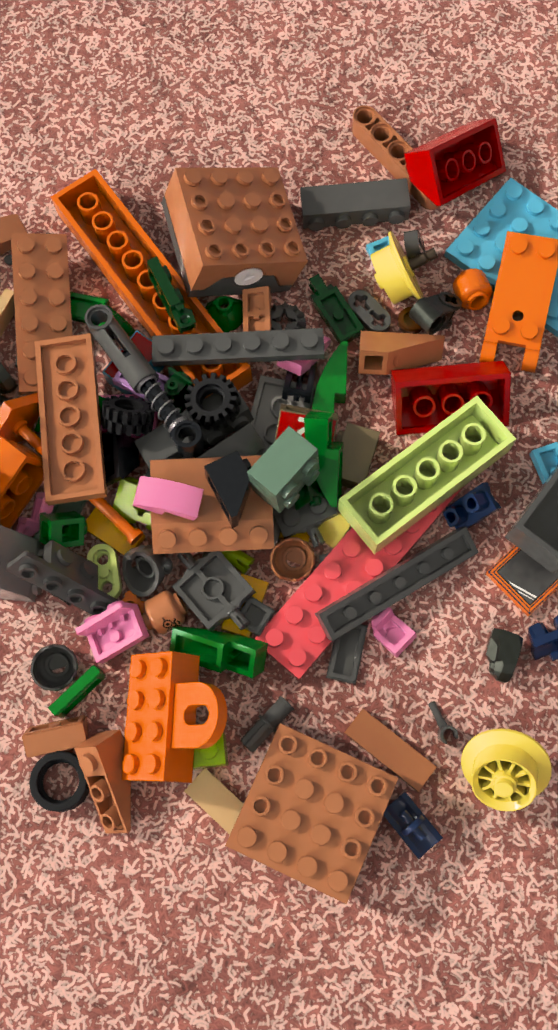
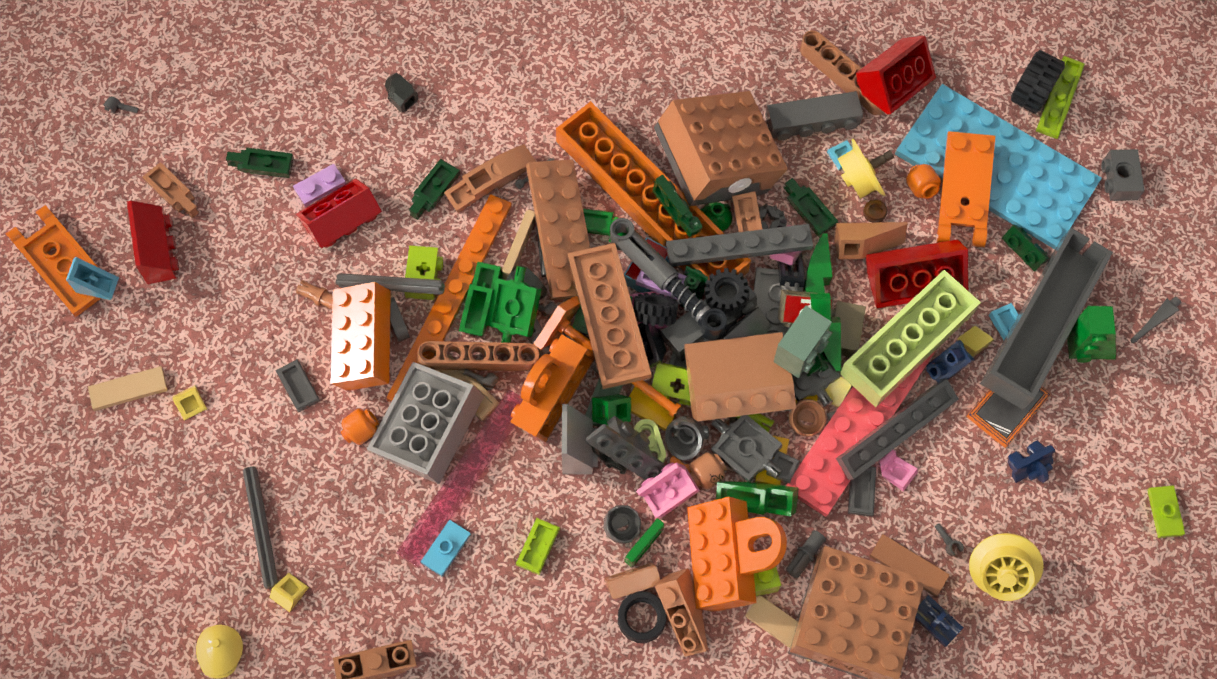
camera: 15 degrees left, 5 degrees down
bright pink slope [16,492,54,537] -> none
bright pink slope [132,476,204,521] -> none
black slope [204,451,252,528] -> none
dark grey beam [348,290,391,332] -> none
dark grey beam [404,230,426,260] -> none
pearl dark grey piece [409,292,462,335] -> none
pearl dark grey rock [486,628,523,683] -> none
none -> light yellow slope [956,326,994,357]

